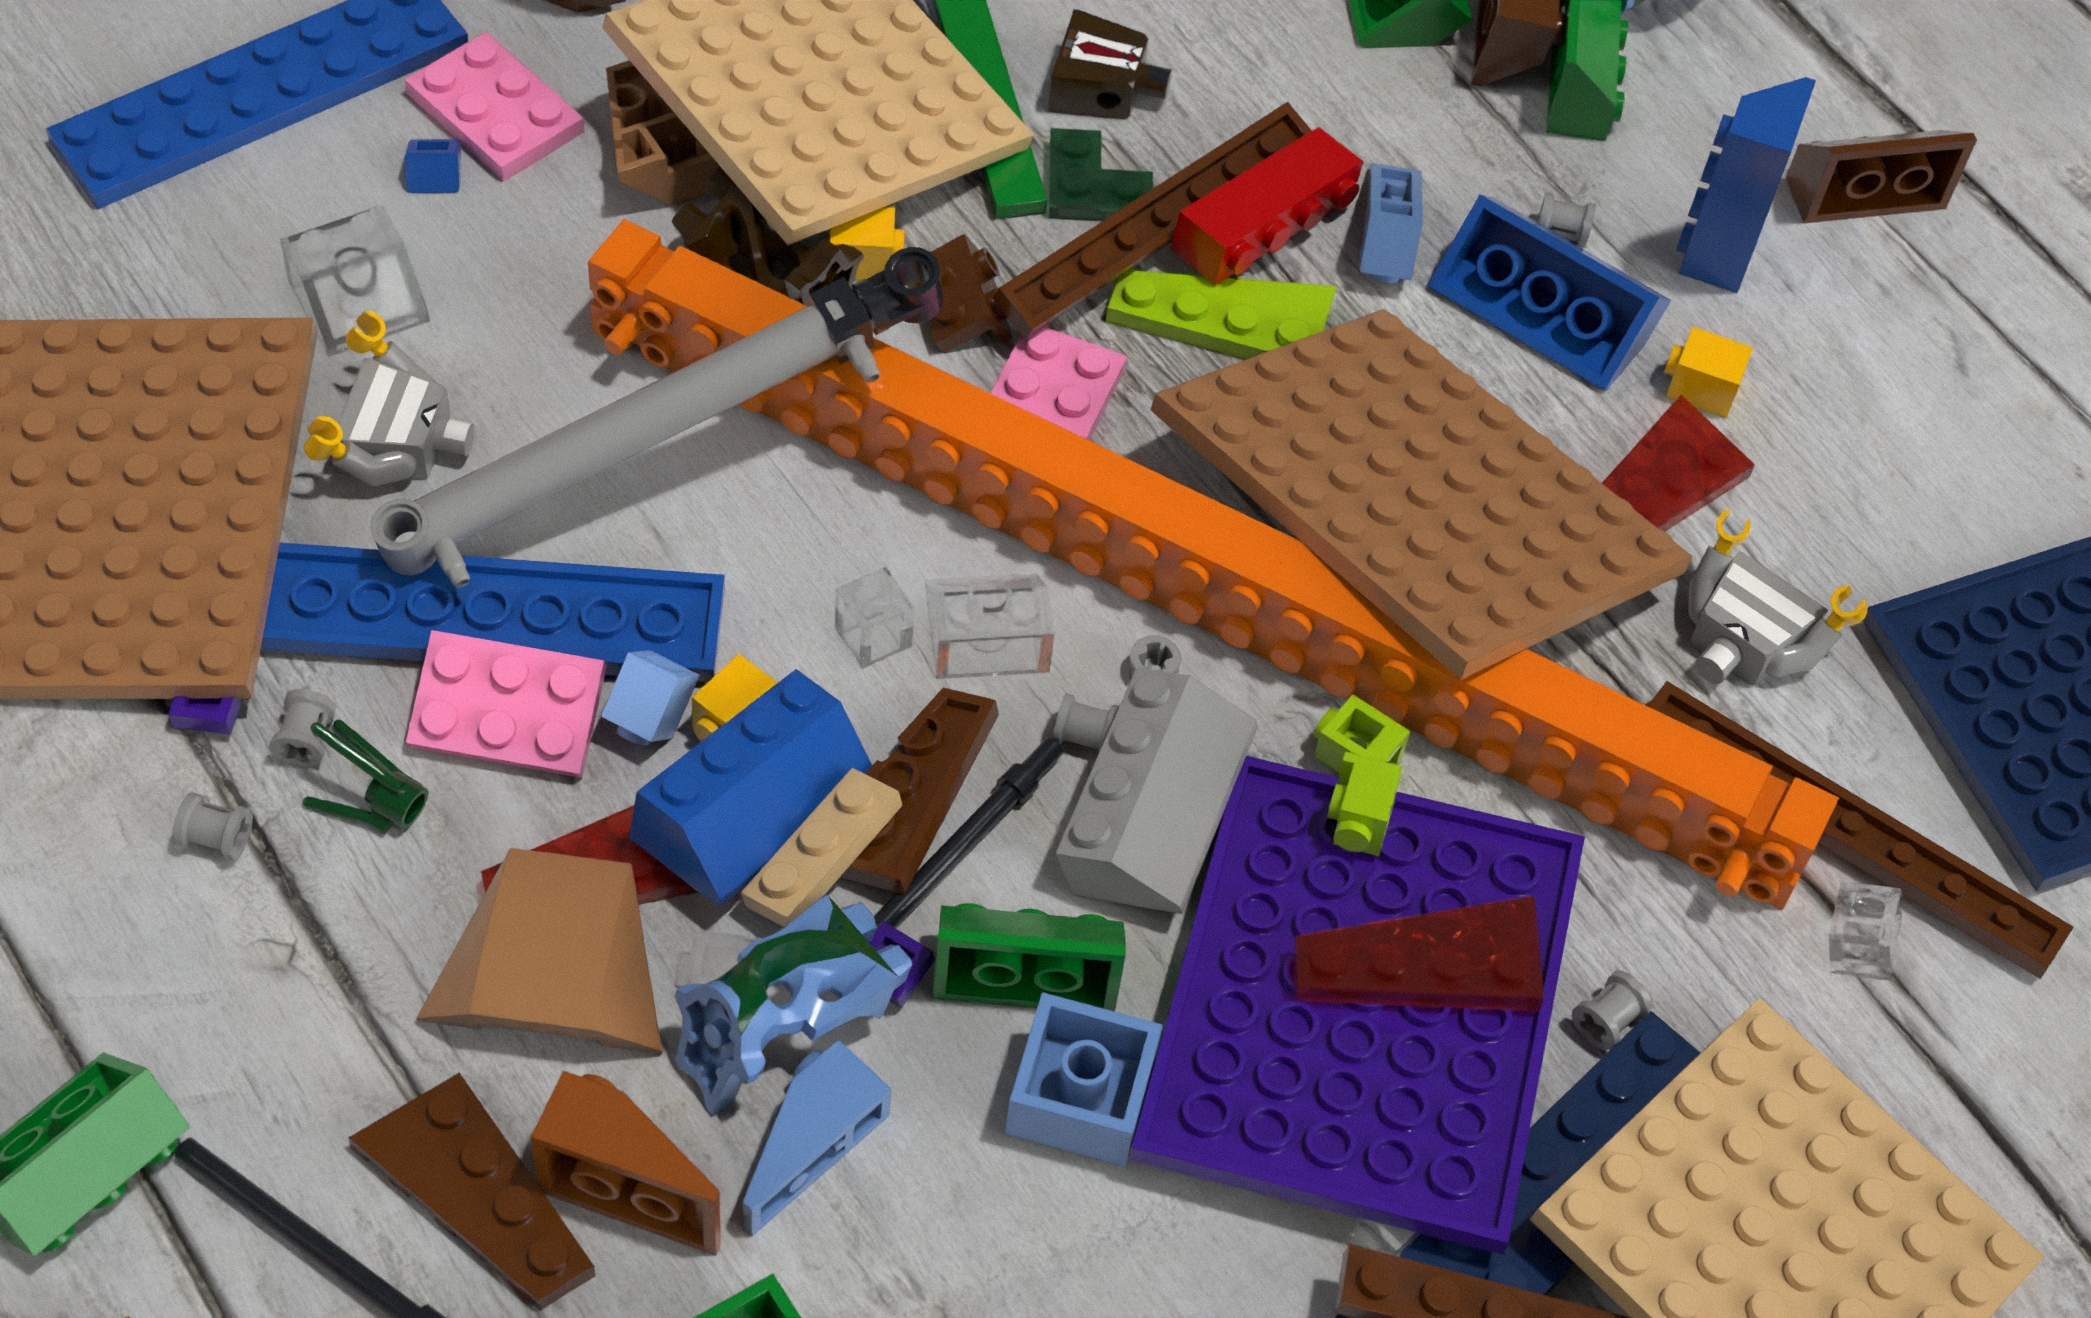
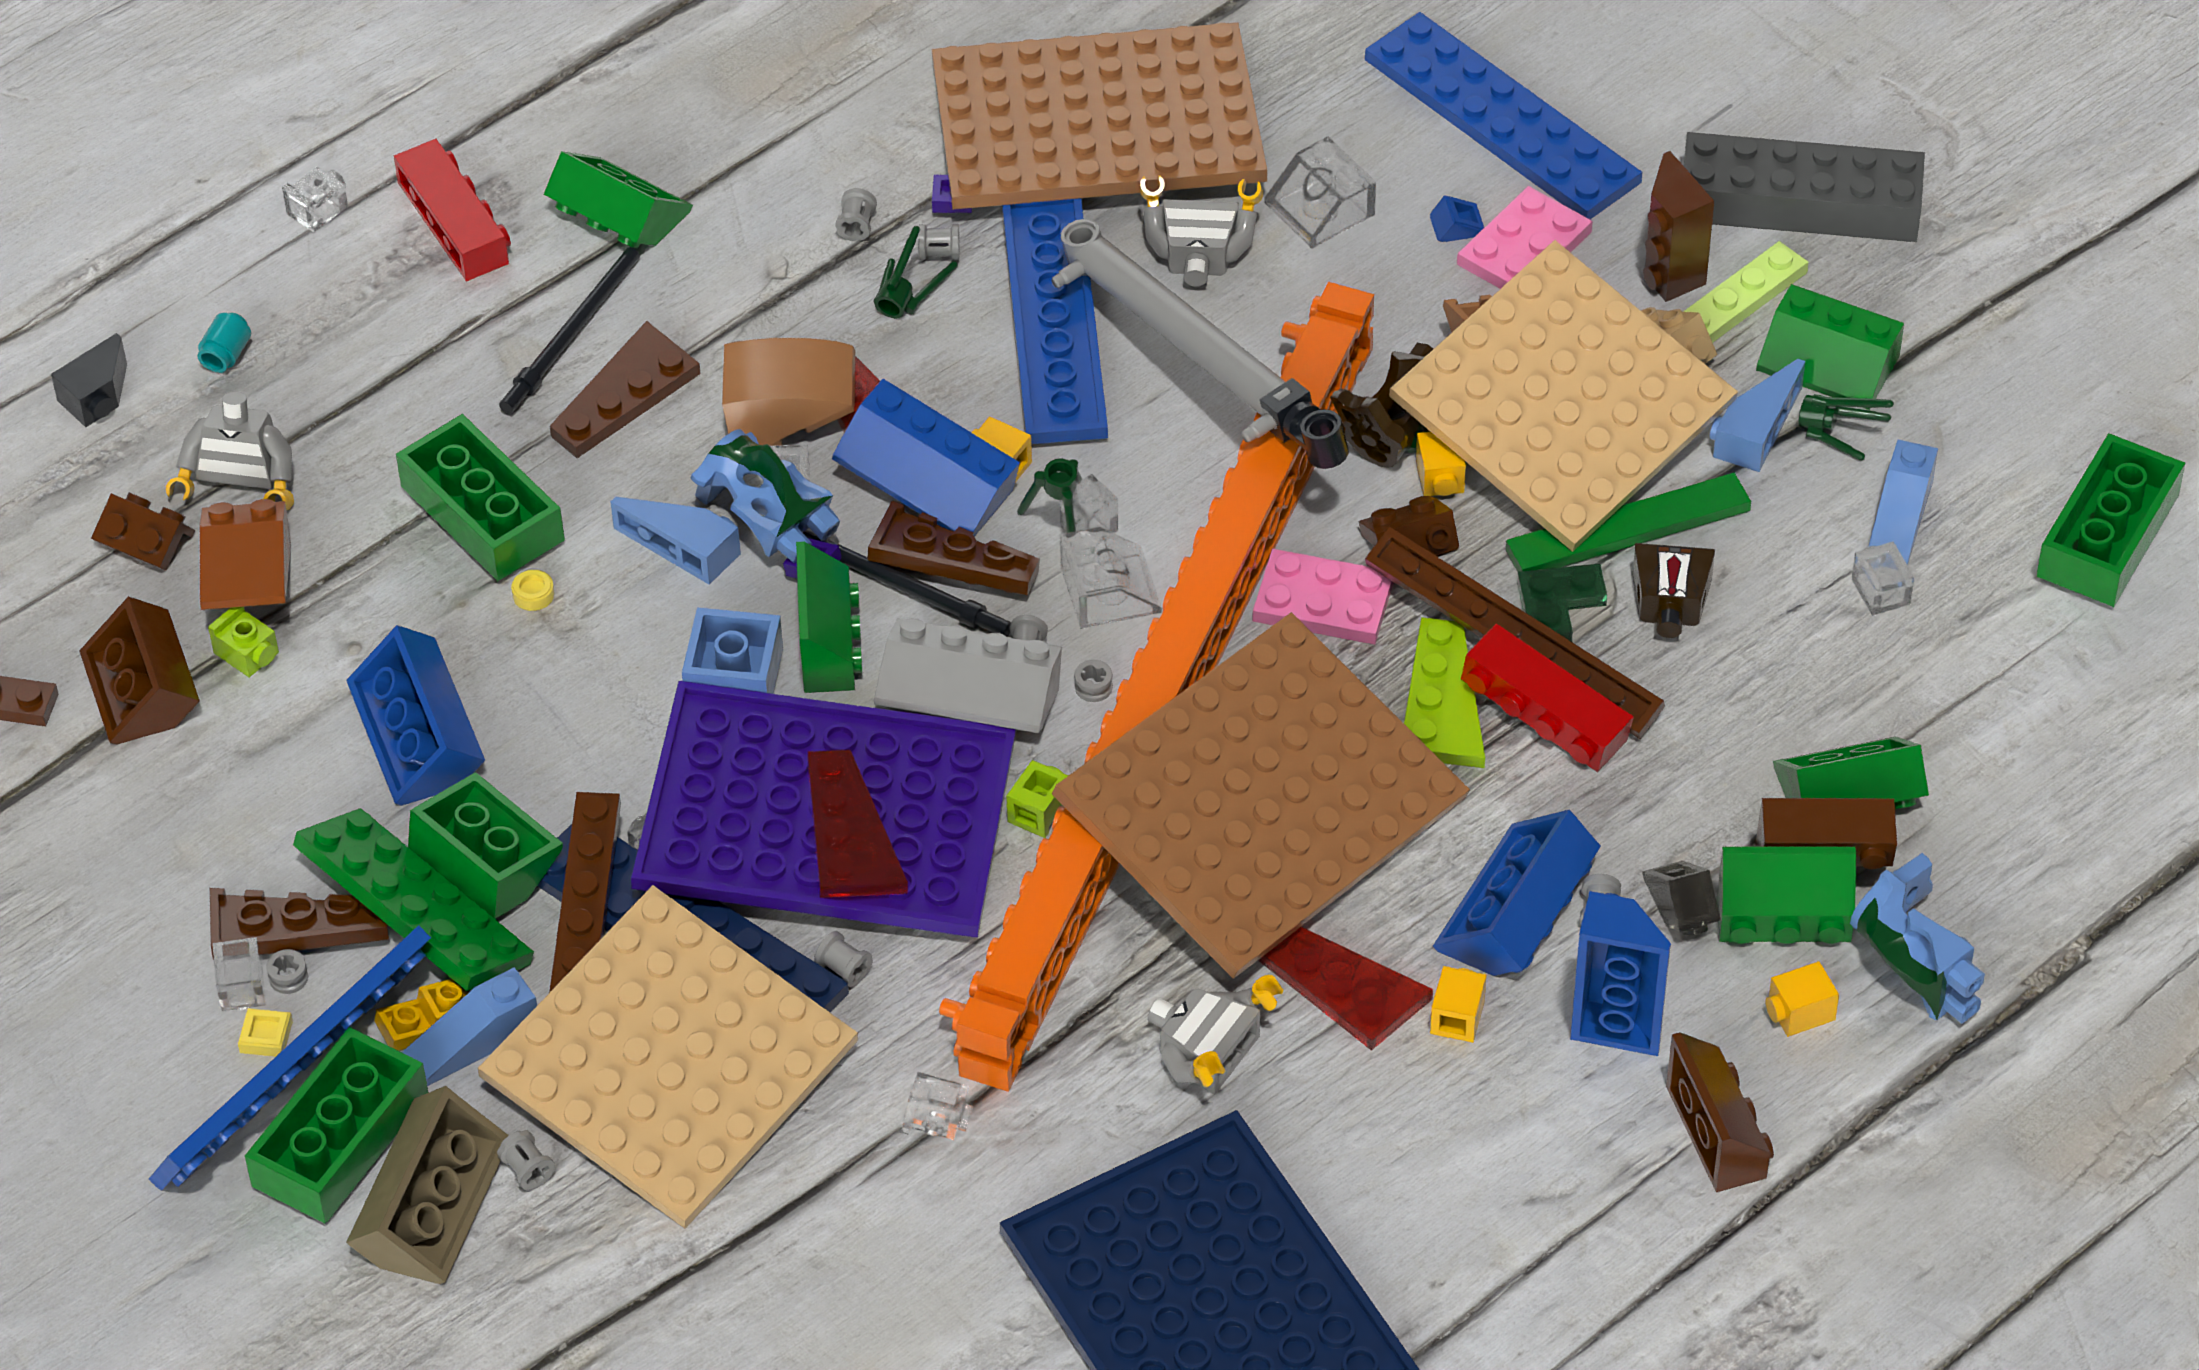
camera: 90 degrees right, 5 degrees down
bright pink plate [405,630,607,778] -> none
dark orange slope [531,1070,721,1256] -> none
light blue brick [601,650,700,746] -> none
tan plate [741,768,903,927] -> none
lime brick [1327,751,1403,856] -> none
medium blue slope [1360,163,1423,283] -> none
reddish brown plate [1648,681,2074,979] -> none
none -> dark green plant [1017,458,1084,545]
none -> clear smoke slope [1642,860,1721,936]
none -> yellow brick [1765,961,1839,1037]

